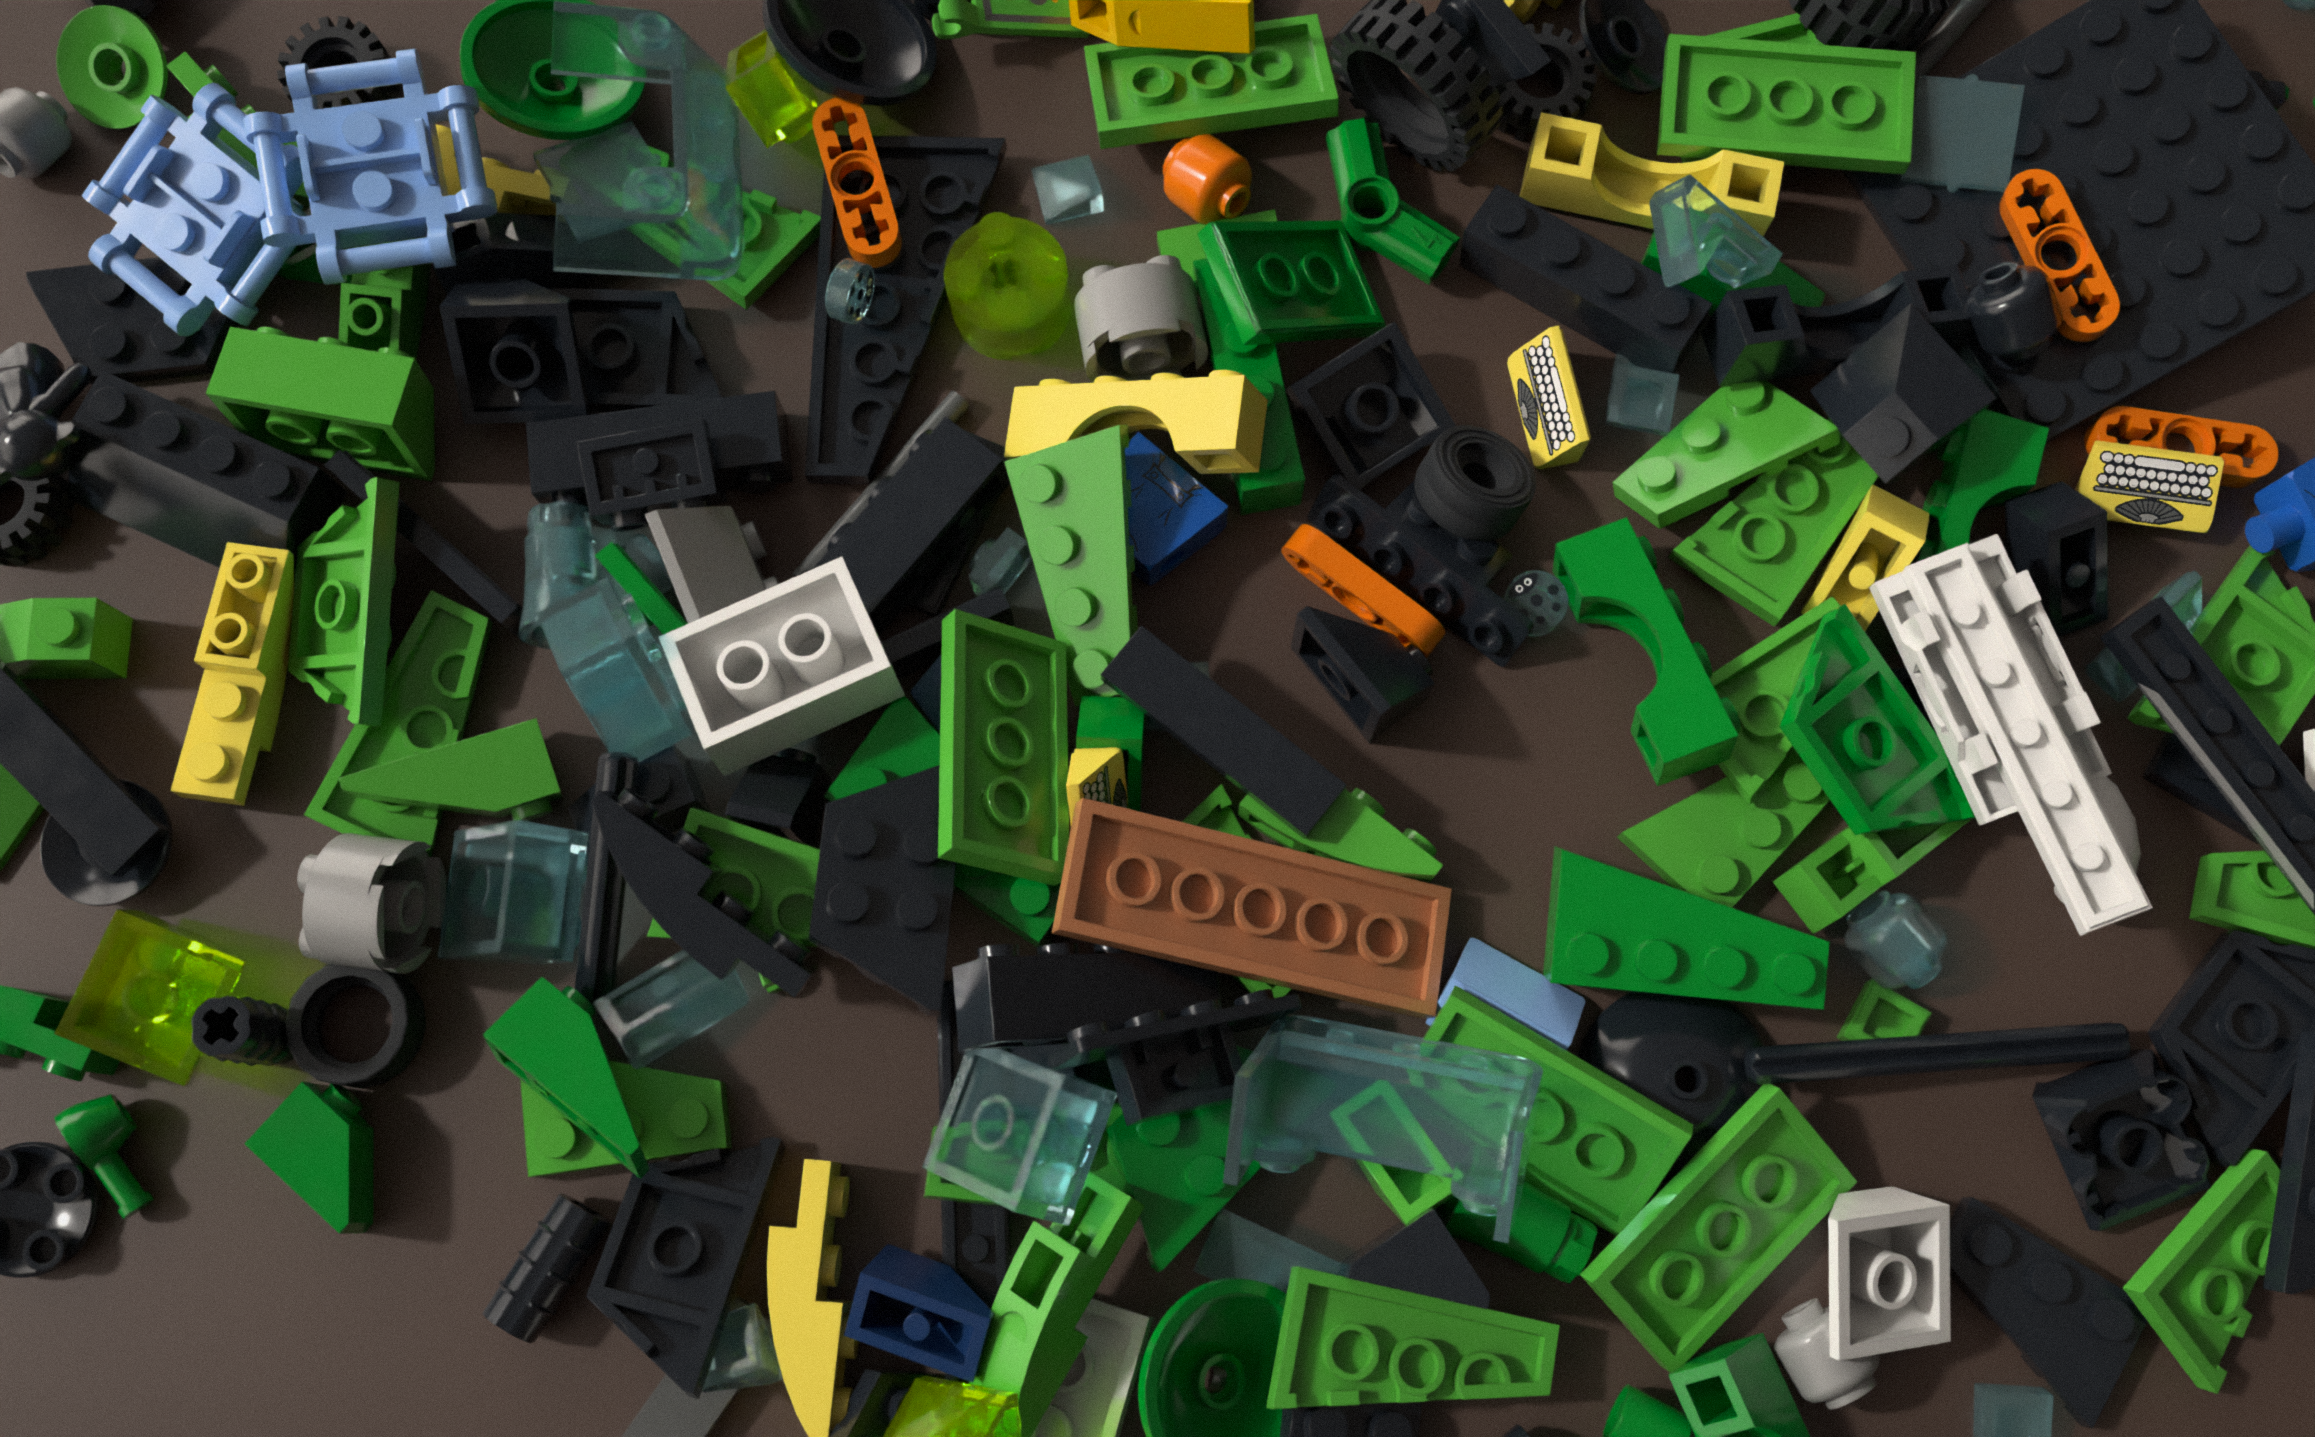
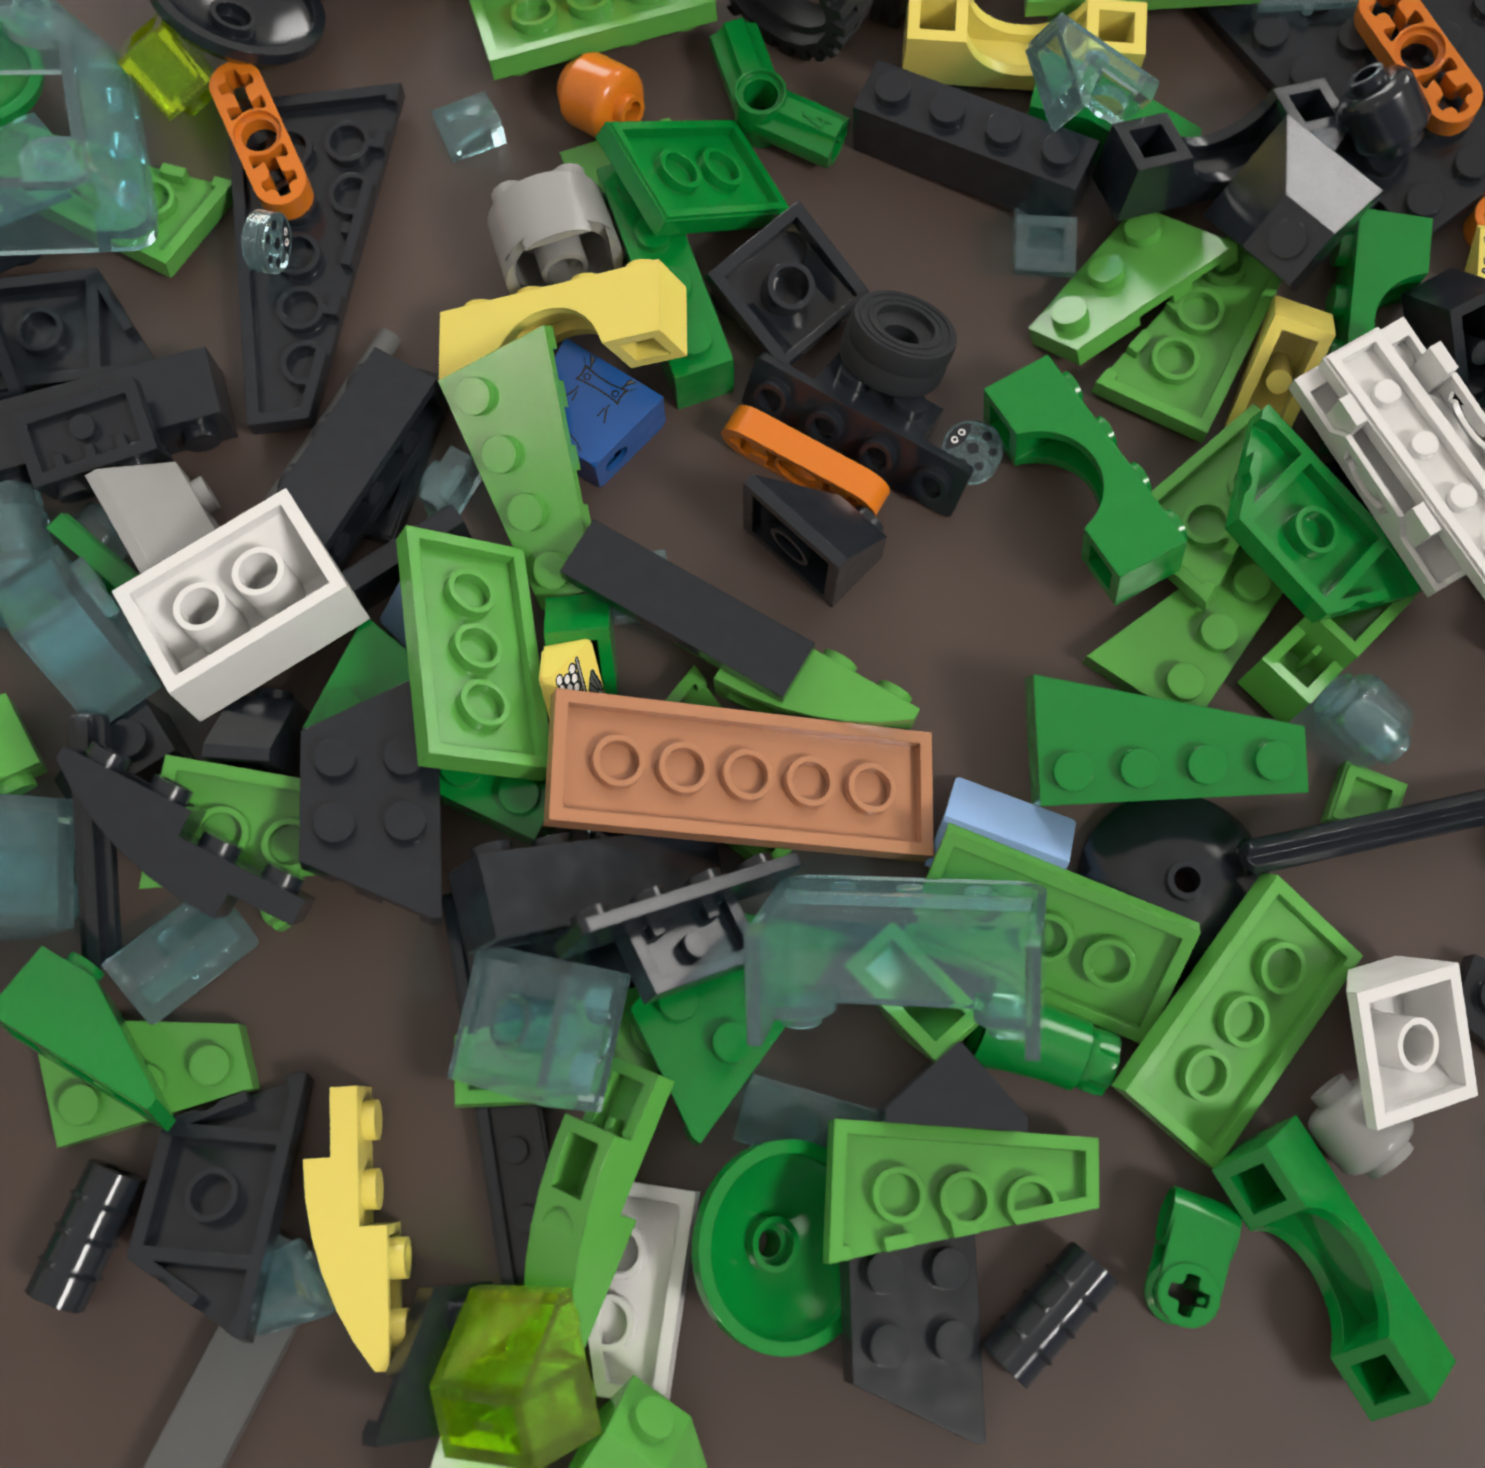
camera: 10 degrees left, 0 degrees up
dark blue slope [844,1244,994,1383] -> none
clear neon green brick [944,212,1071,360] -> none
slope [1507,326,1591,469] -> none

